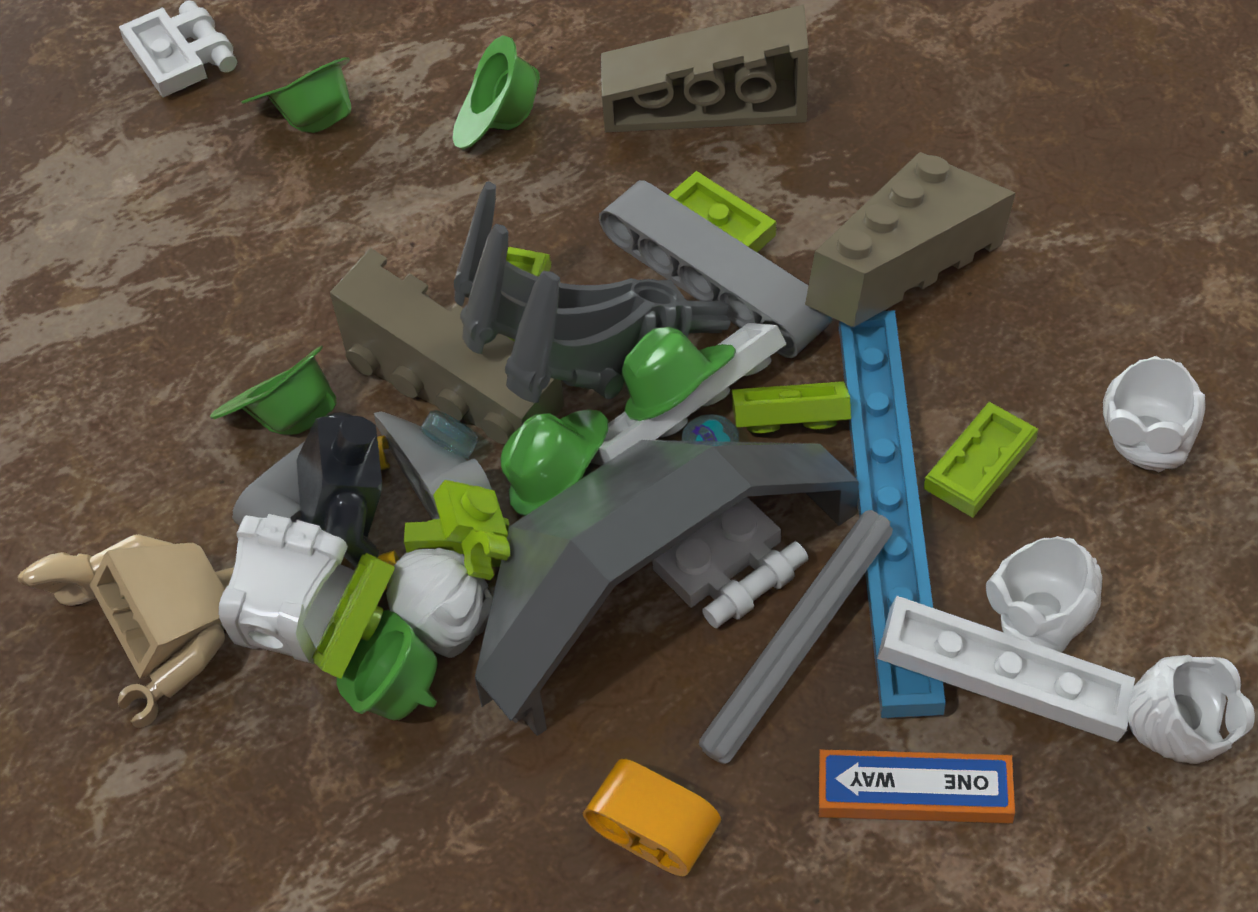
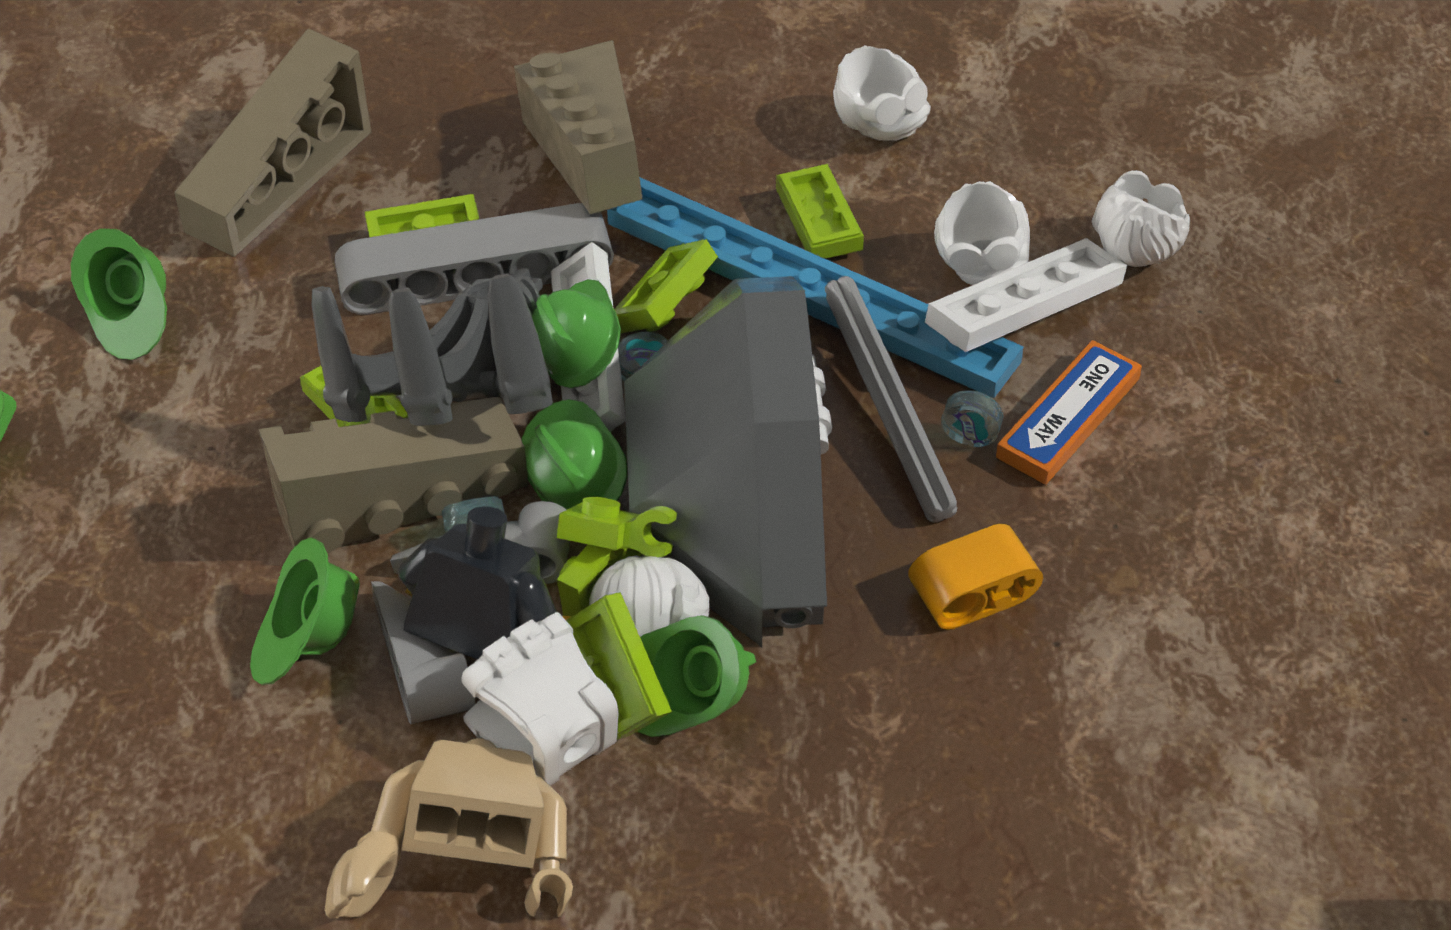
camera: 60 degrees left, 5 degrees down
none -> clear light blue tile [941,391,1004,447]

